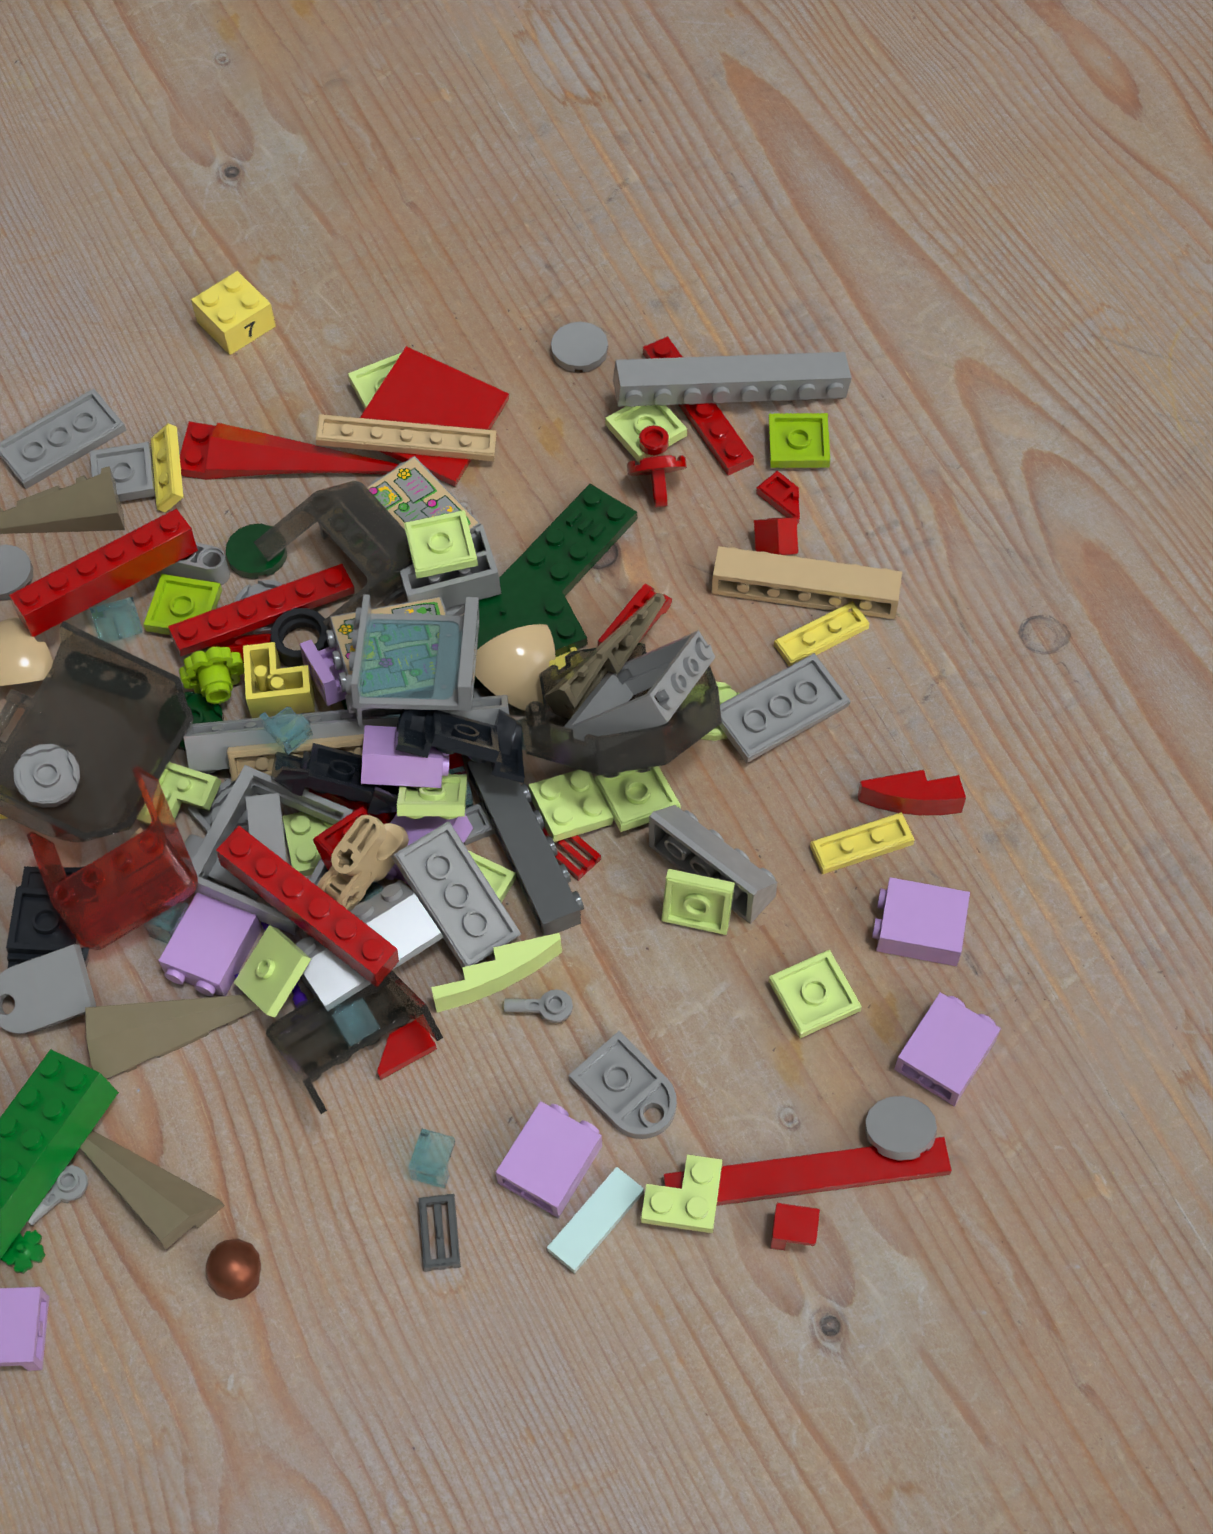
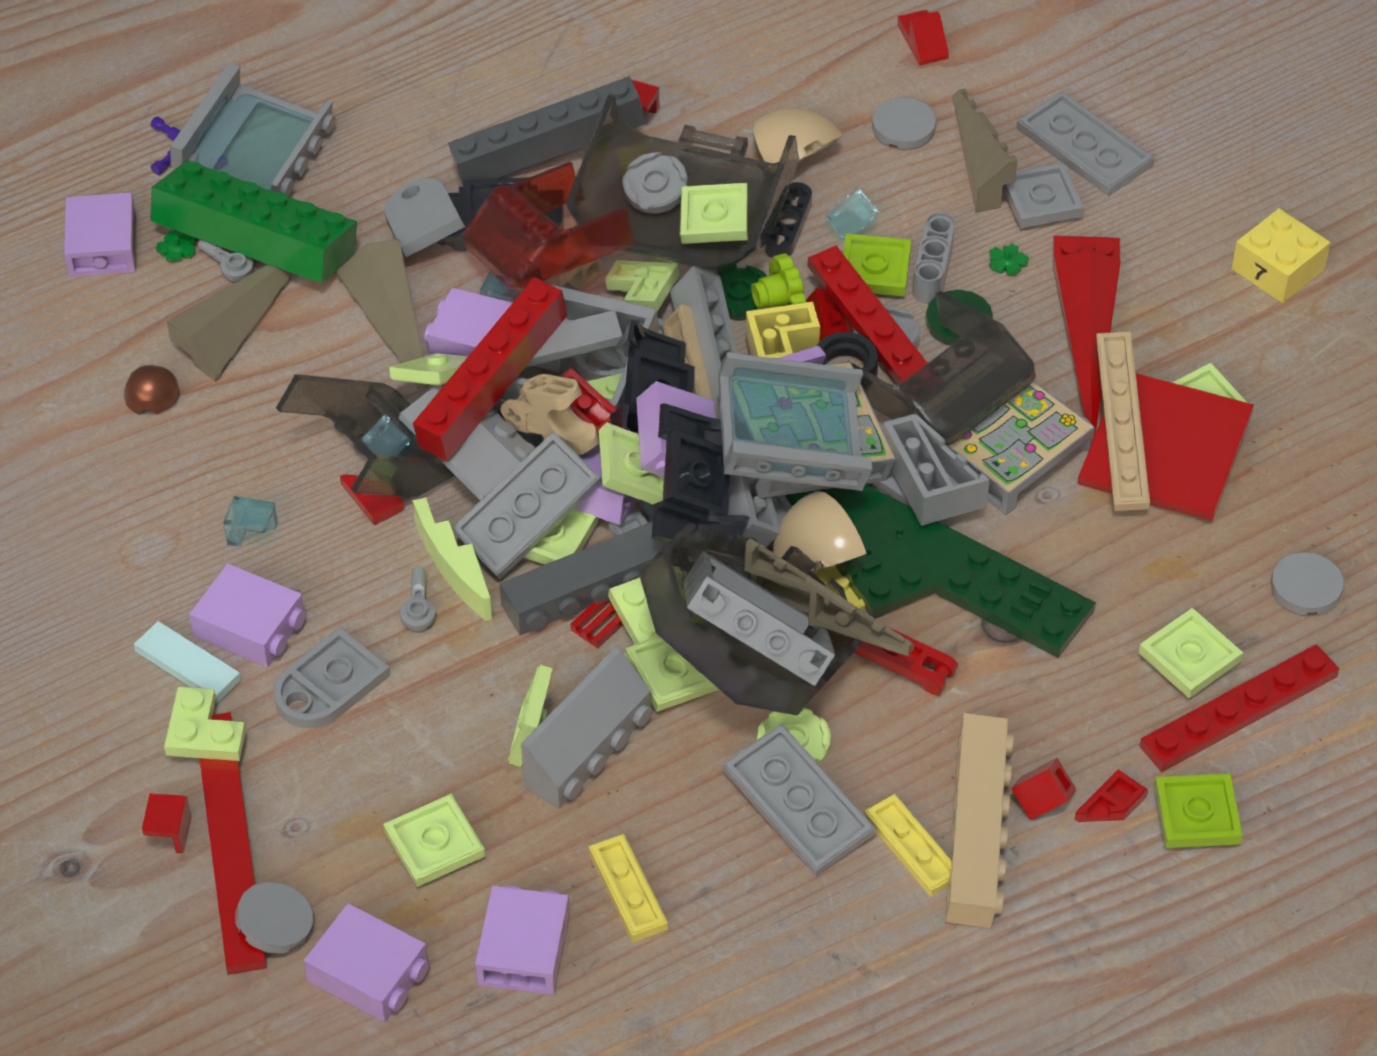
camera: 85 degrees right, 10 degrees down
red brick [9,508,198,637] -> none
light yellow tile [151,423,183,513] -> none
clear light blue panel [259,707,313,755] -> none
yellowish green plate [404,510,478,579] -> none
dark grey tile [418,1194,461,1272] -> none
light grey brick [613,352,852,407] -> none
red tile [626,455,687,508] -> none
red tile [639,425,669,456] -> none
red slope [857,770,966,816] -> none
none -> yellowish green plate [680,183,748,244]
none -> green plant [989,243,1029,276]

